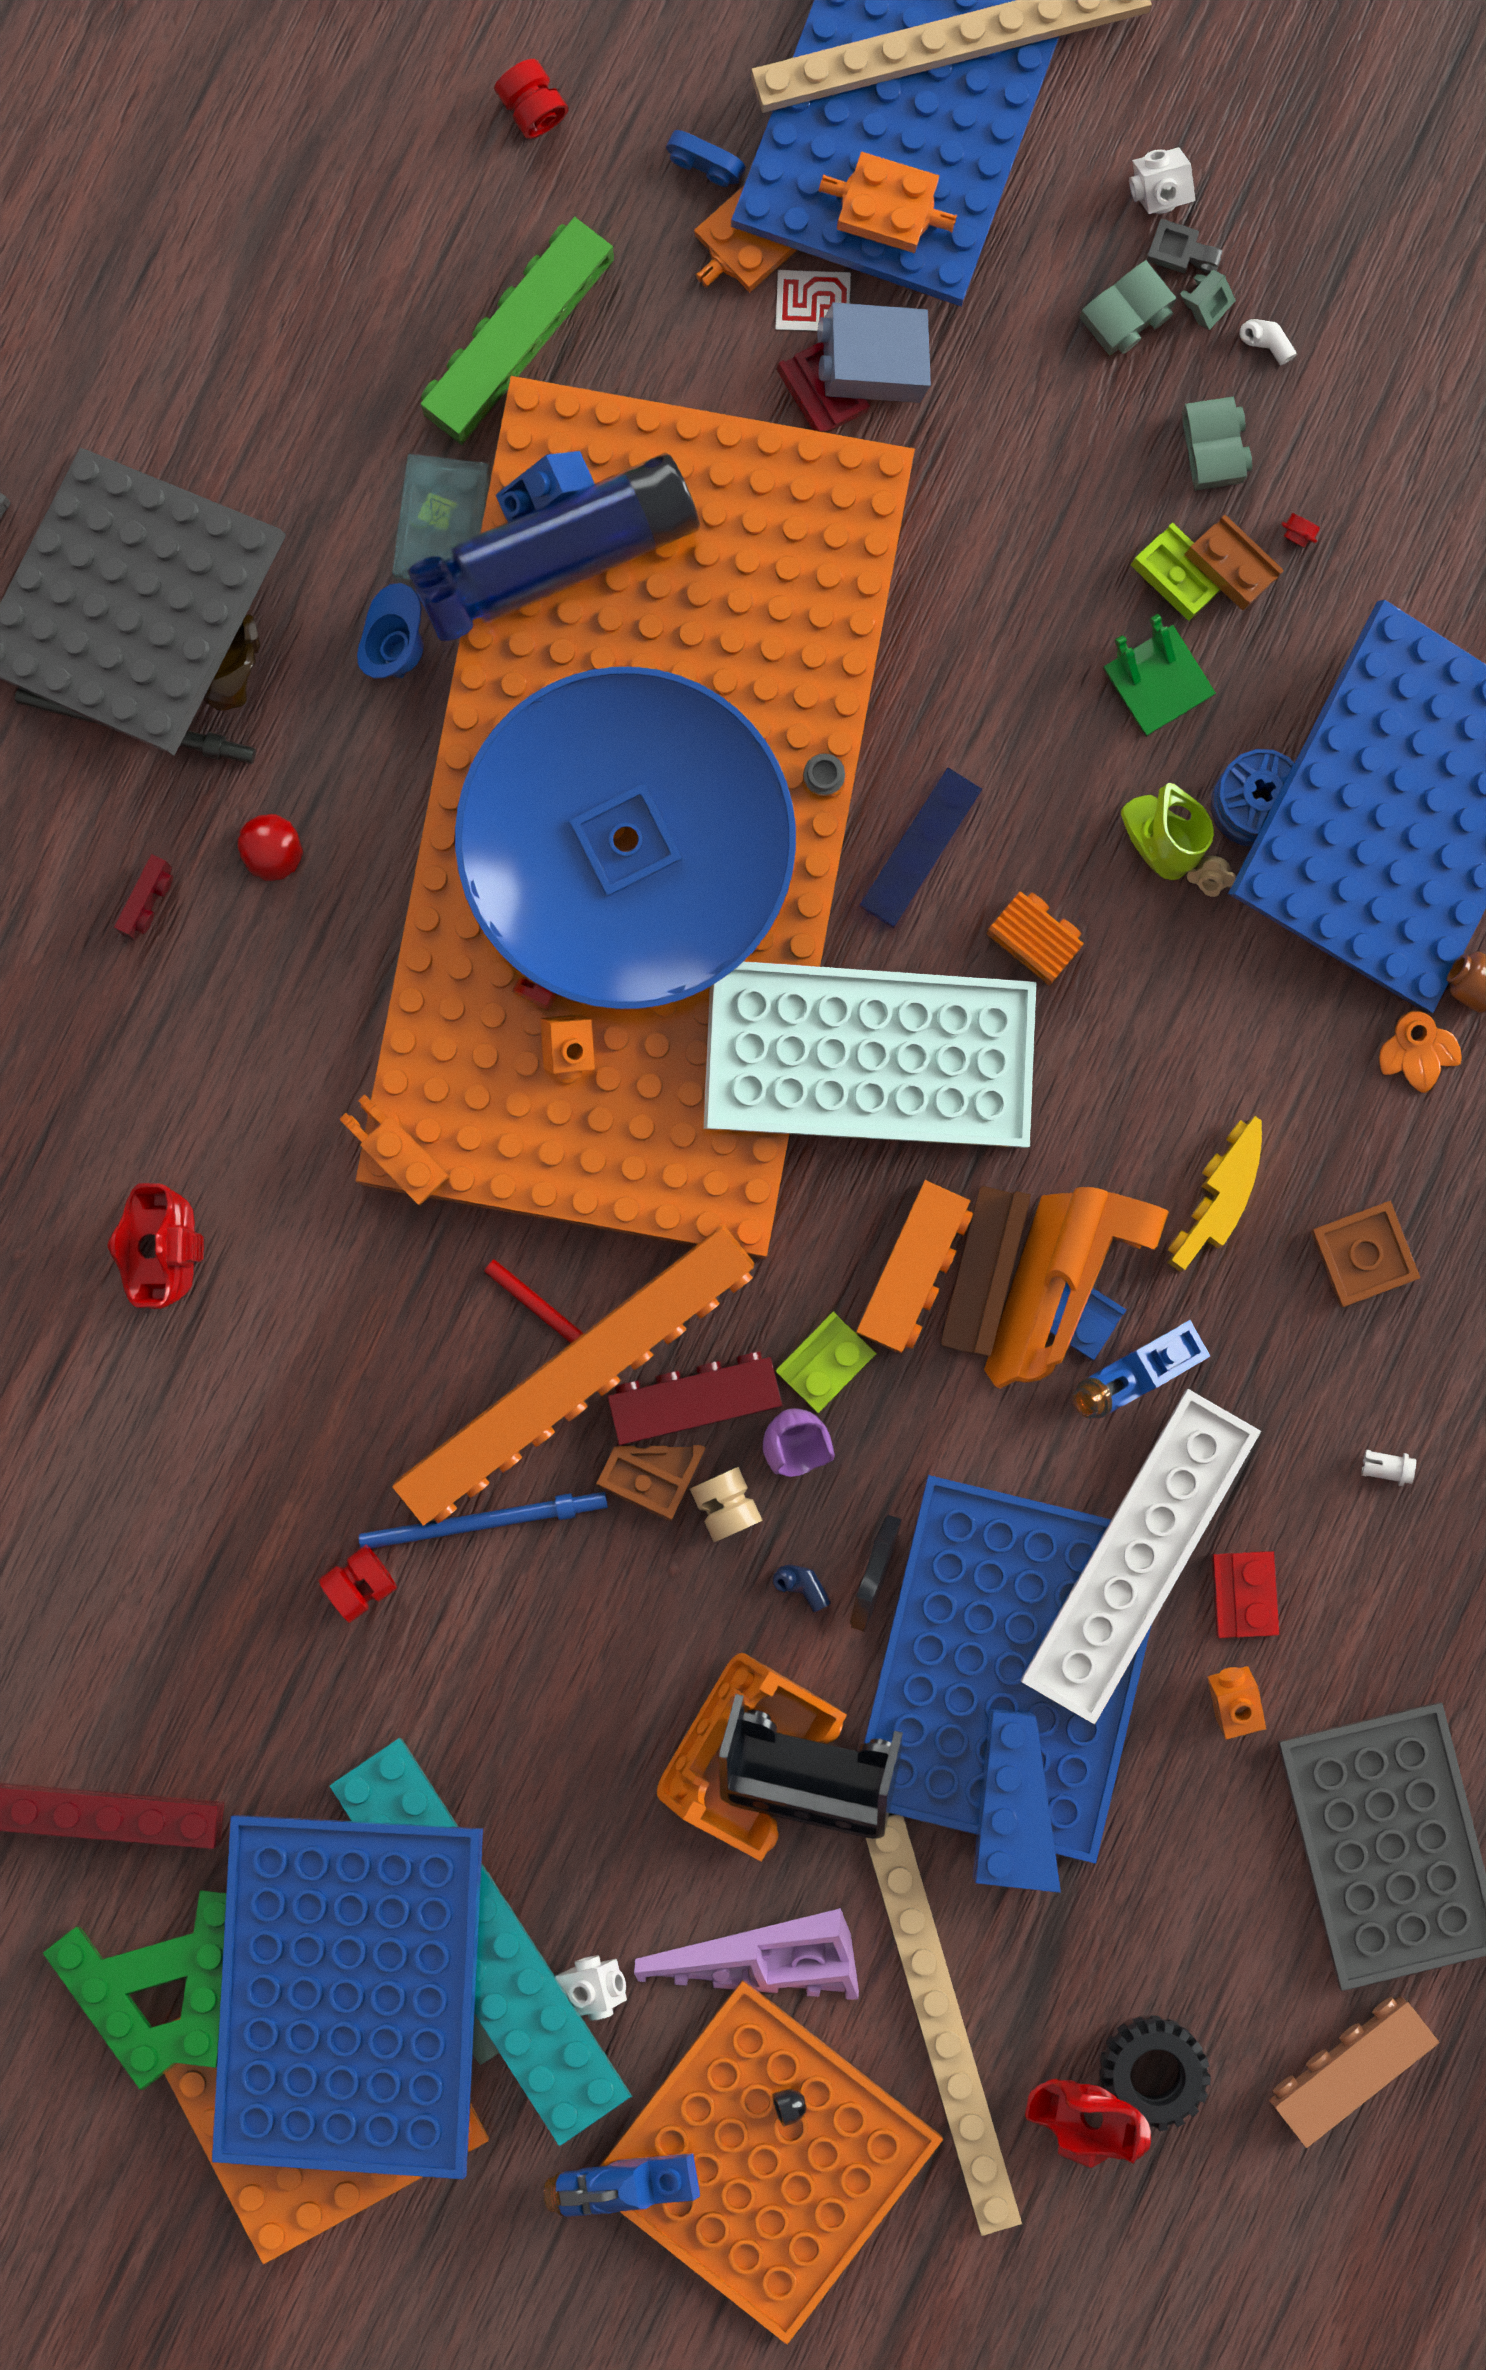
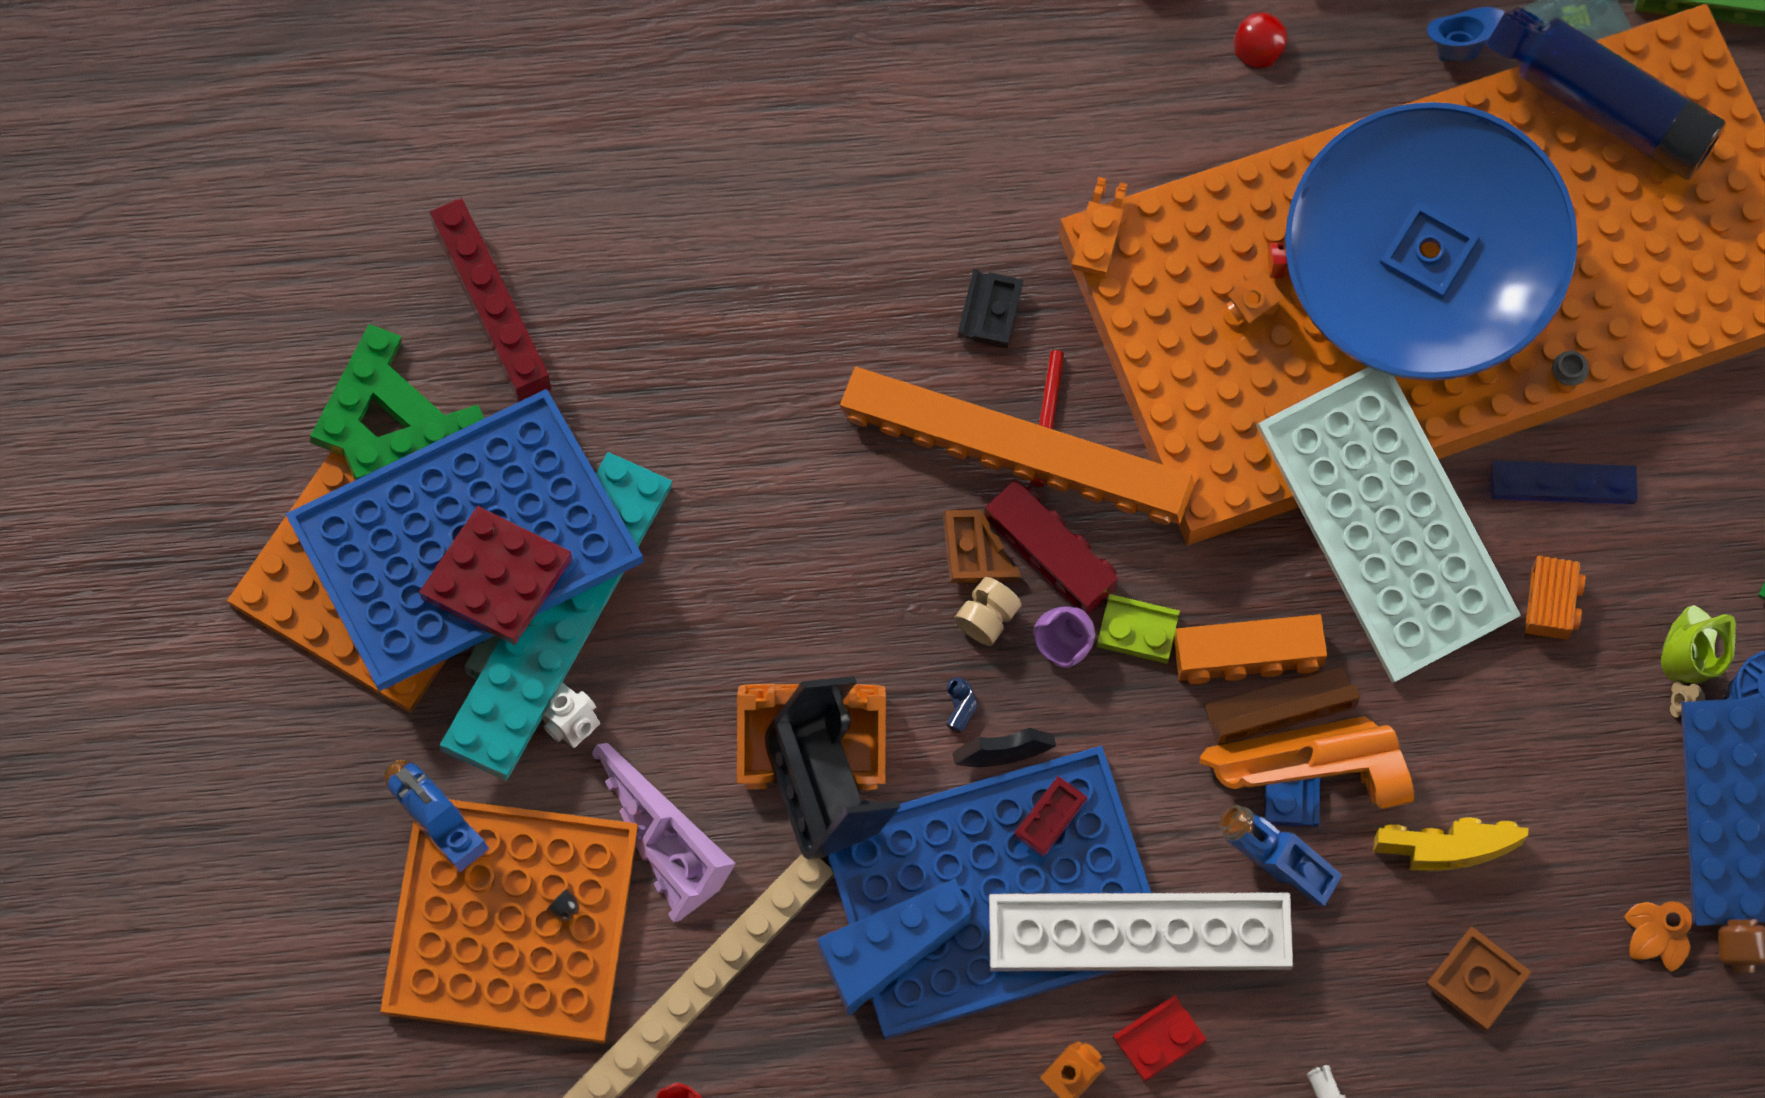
camera: 60 degrees right, 15 degrees down
red piece [107,1183,204,1309] -> none
red wheel [318,1544,398,1623] -> none
blue bar [359,1492,608,1549] -> none
blue slope [496,451,597,532] -> none
none -> dark red plate [419,506,572,645]
none -> black plate [957,269,1023,349]
none -> dark red plate [1014,776,1088,858]

